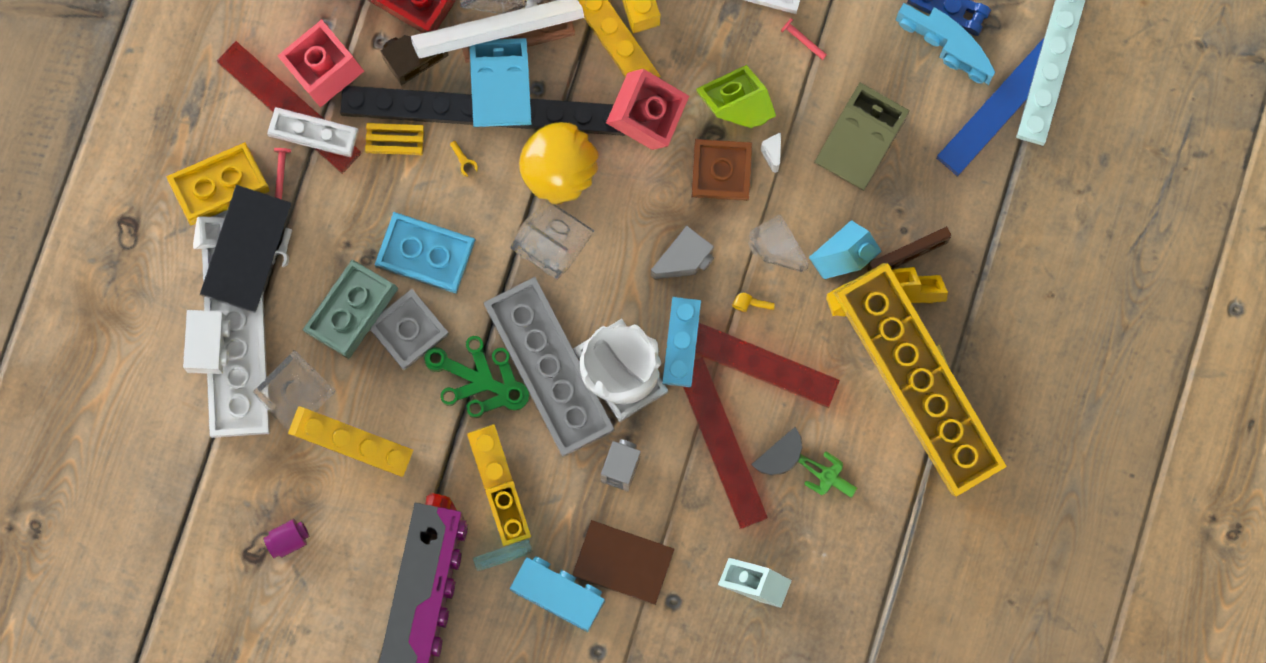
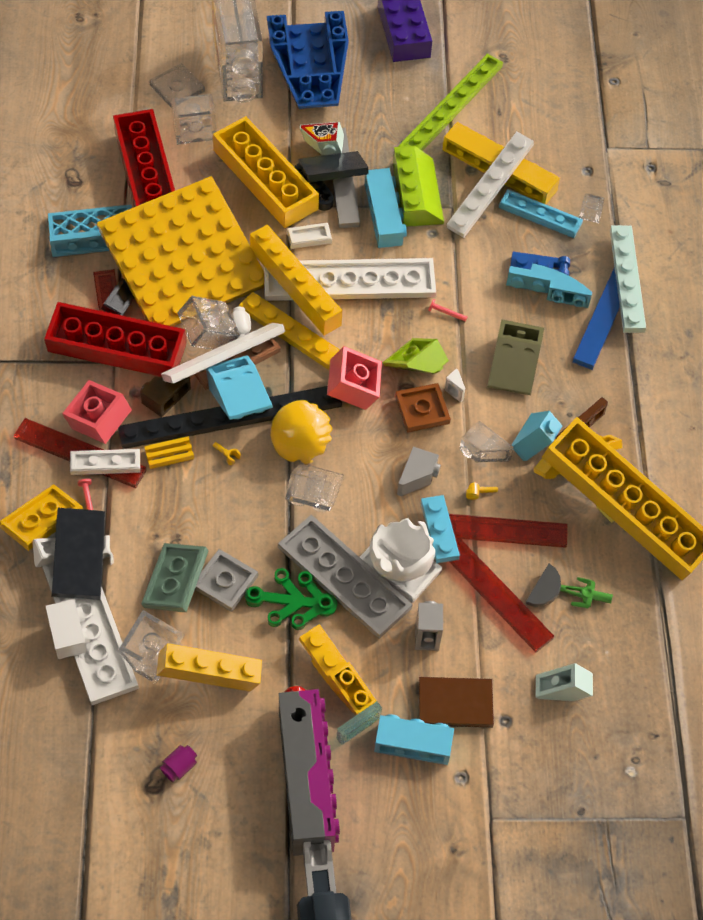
camera: 20 degrees left, 20 degrees down
medium azure tile [375,212,476,294] -> none

